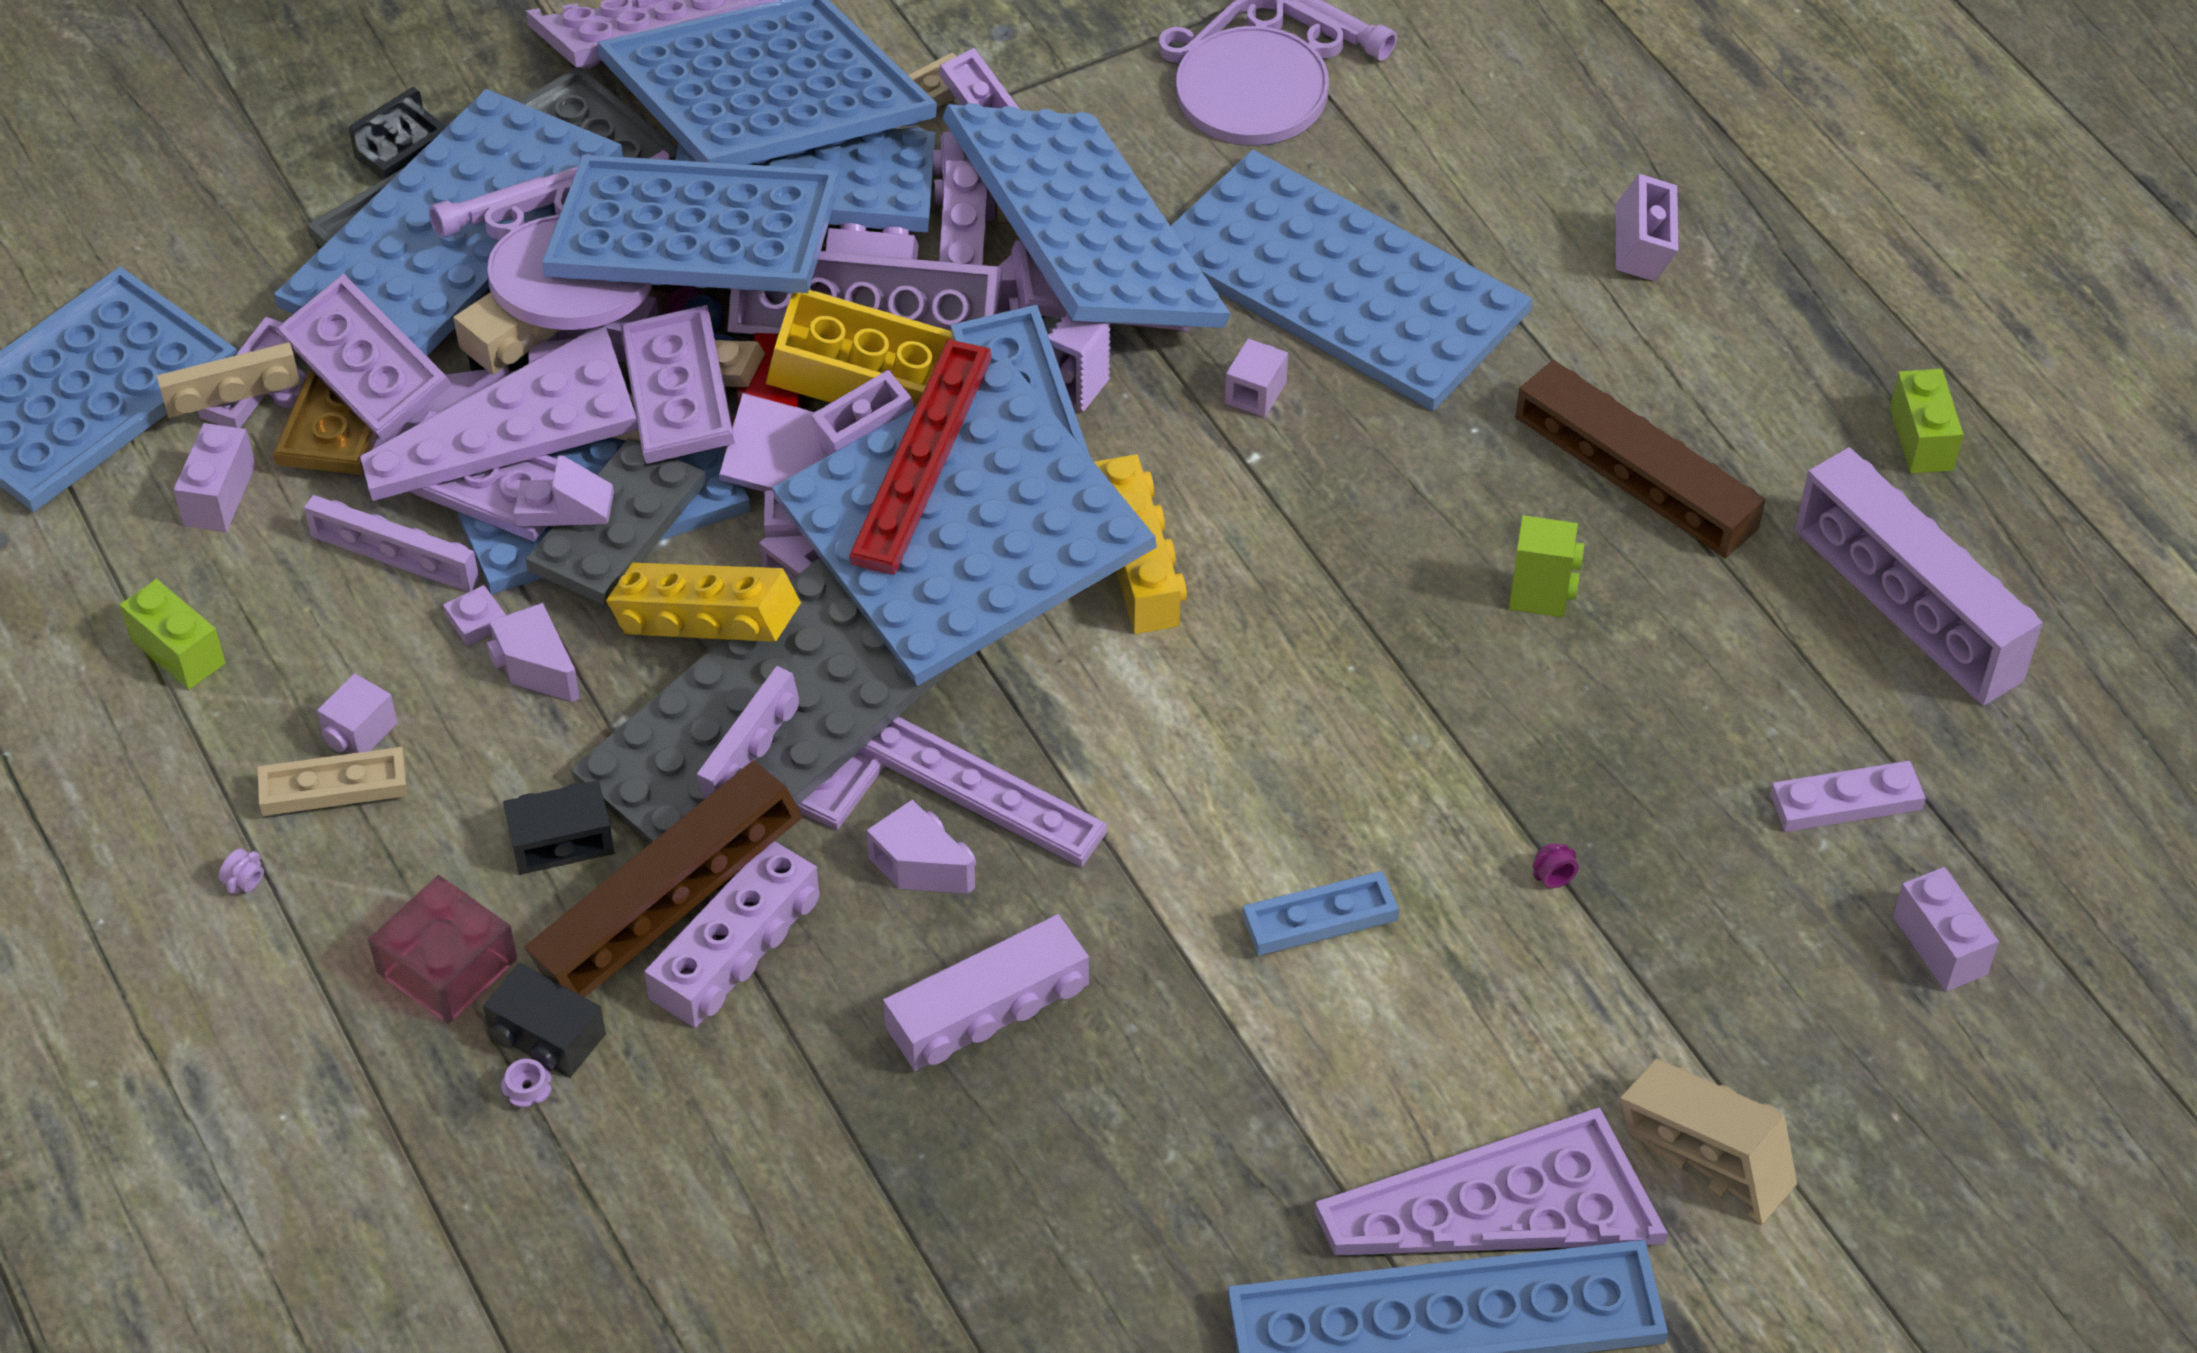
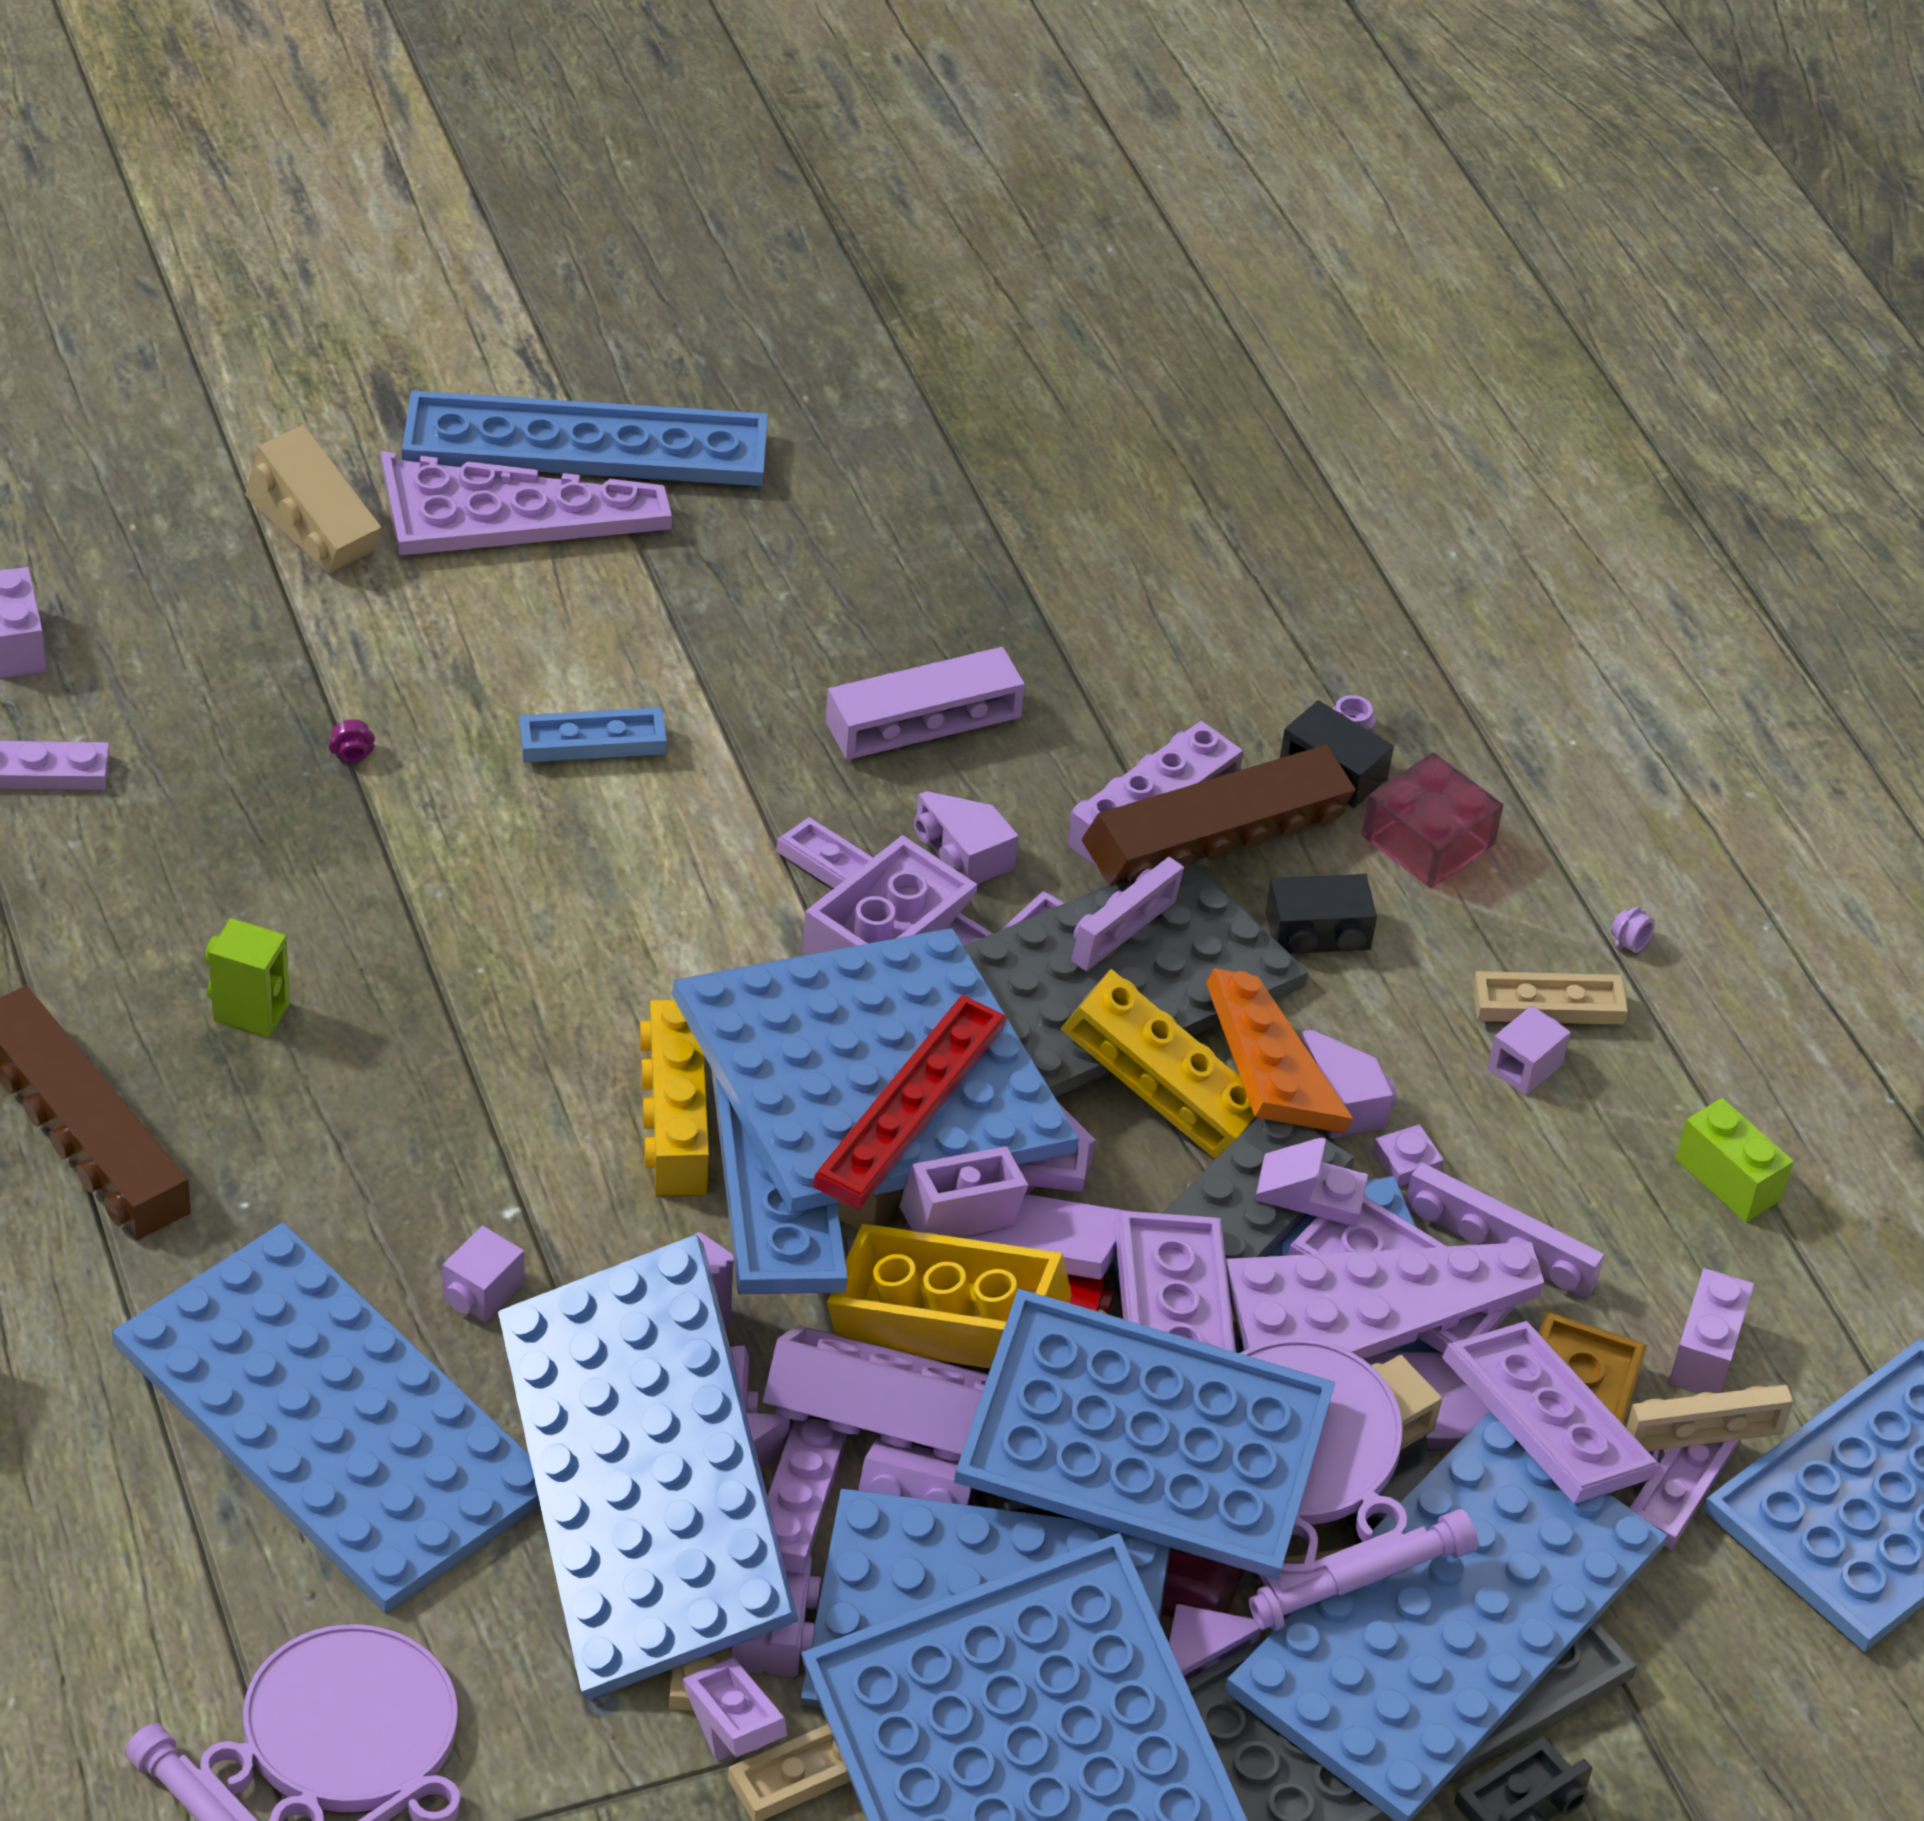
camera: 175 degrees left, 5 degrees down
none -> lavender slope [802,835,978,955]
none -> orange wing [1206,968,1353,1134]

